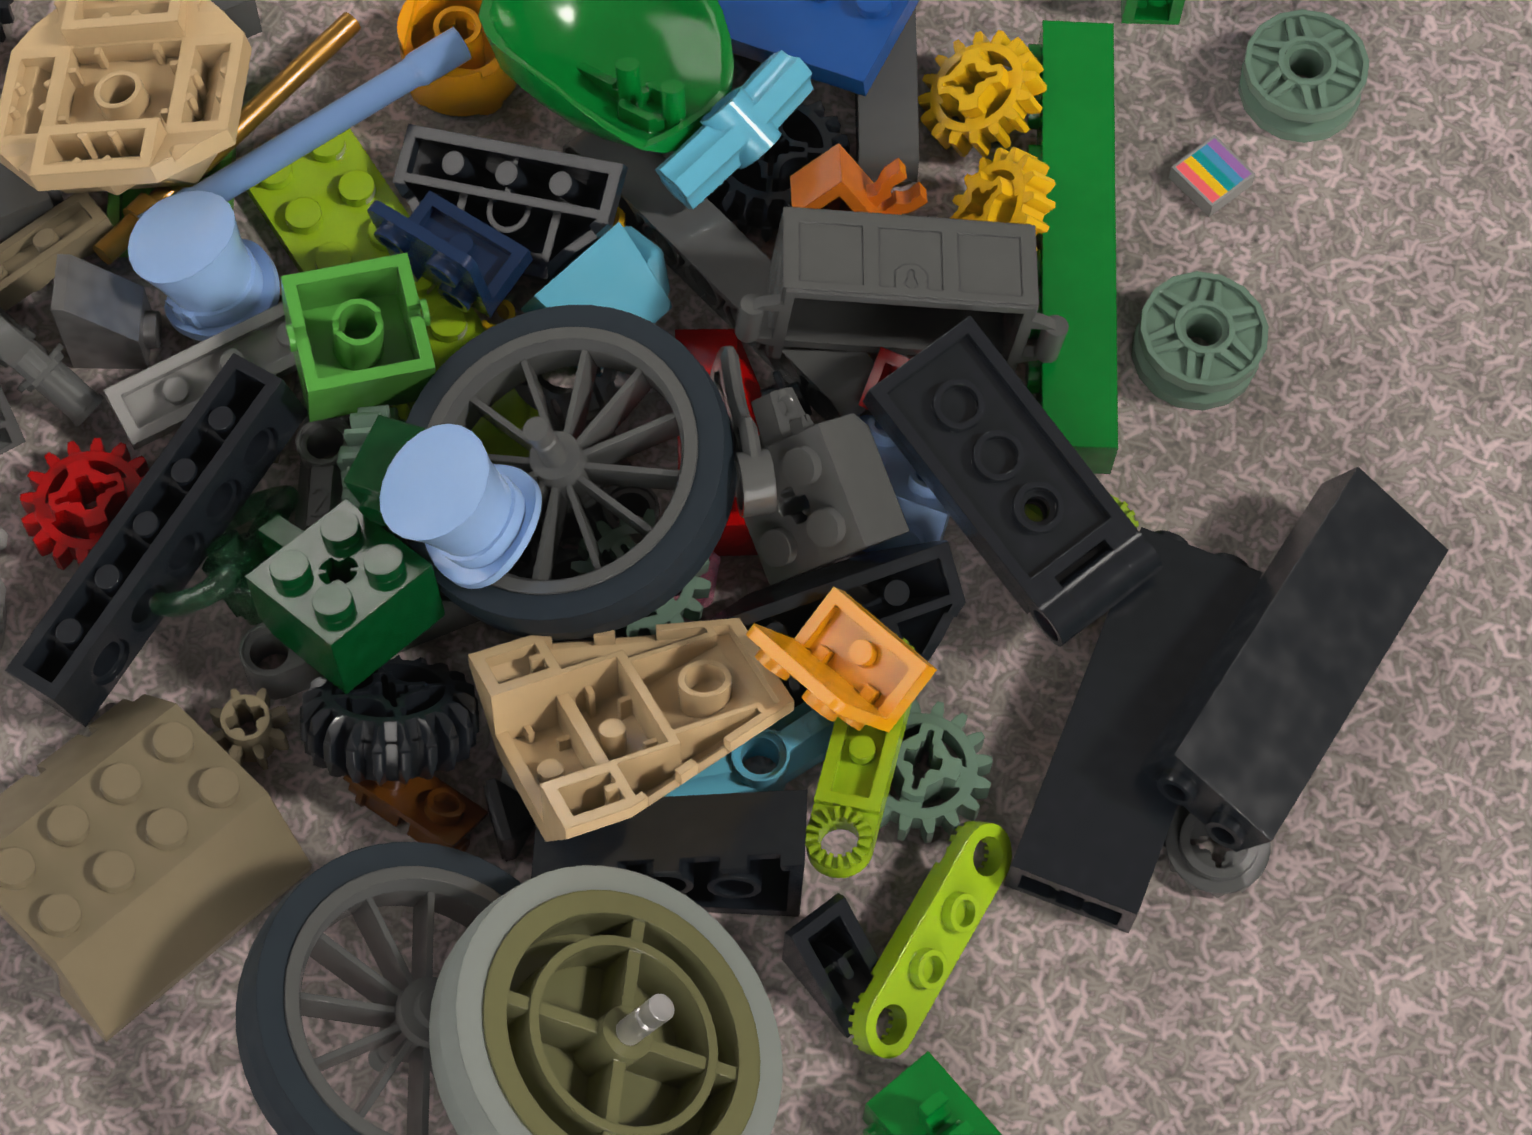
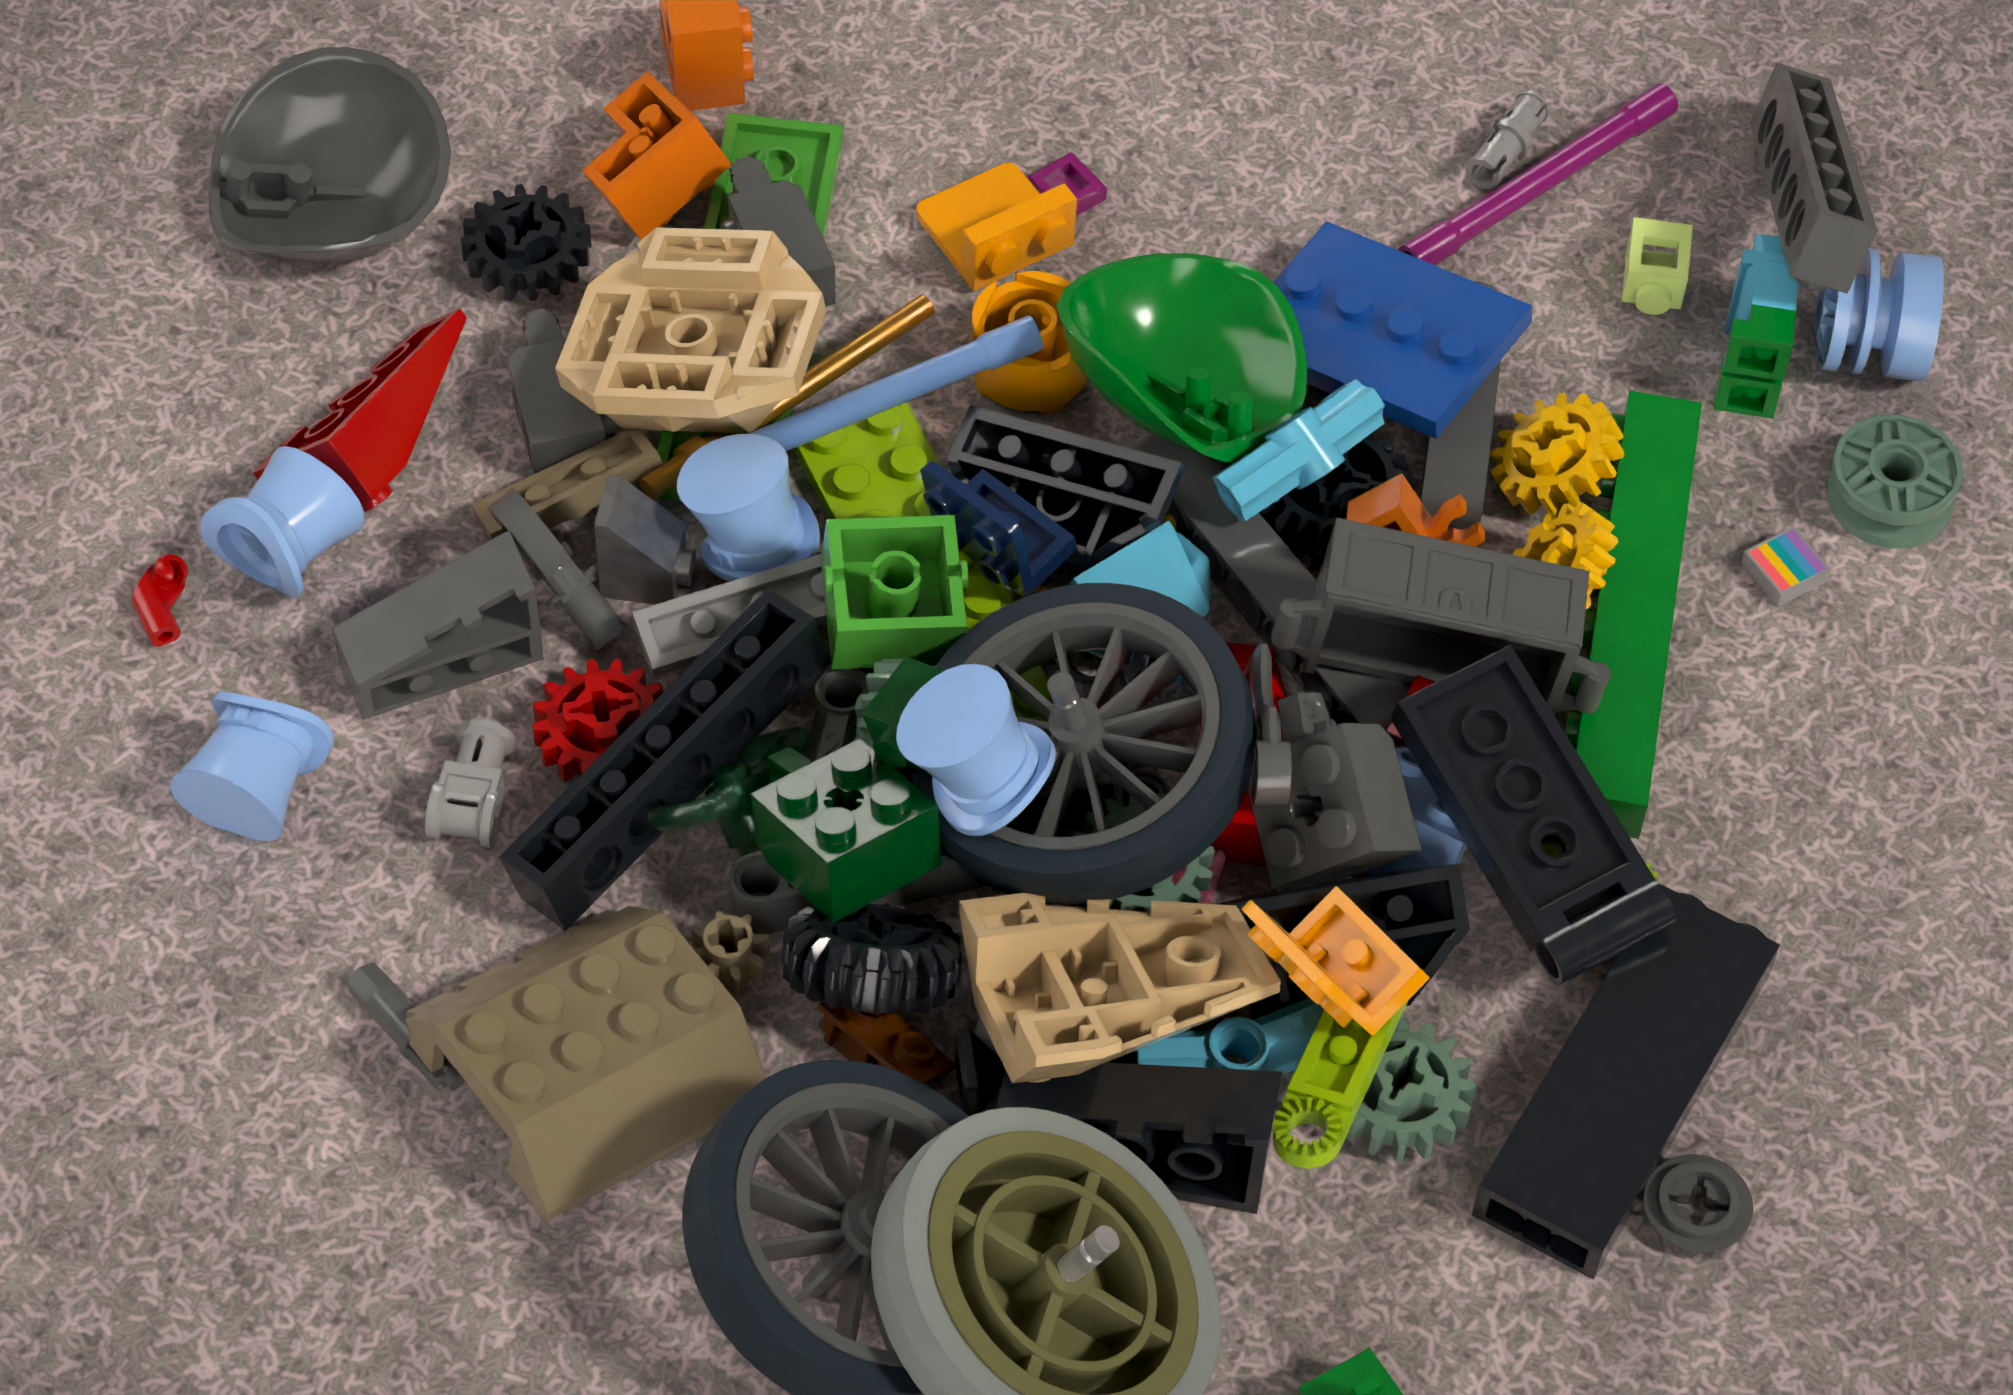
camera: 10 degrees right, 10 degrees down
black slope [782,893,886,1038] -> none
lime plate [848,821,1012,1059] -> none
sand green wheel [1131,271,1269,411] -> none
black brick [1140,467,1449,852] -> none

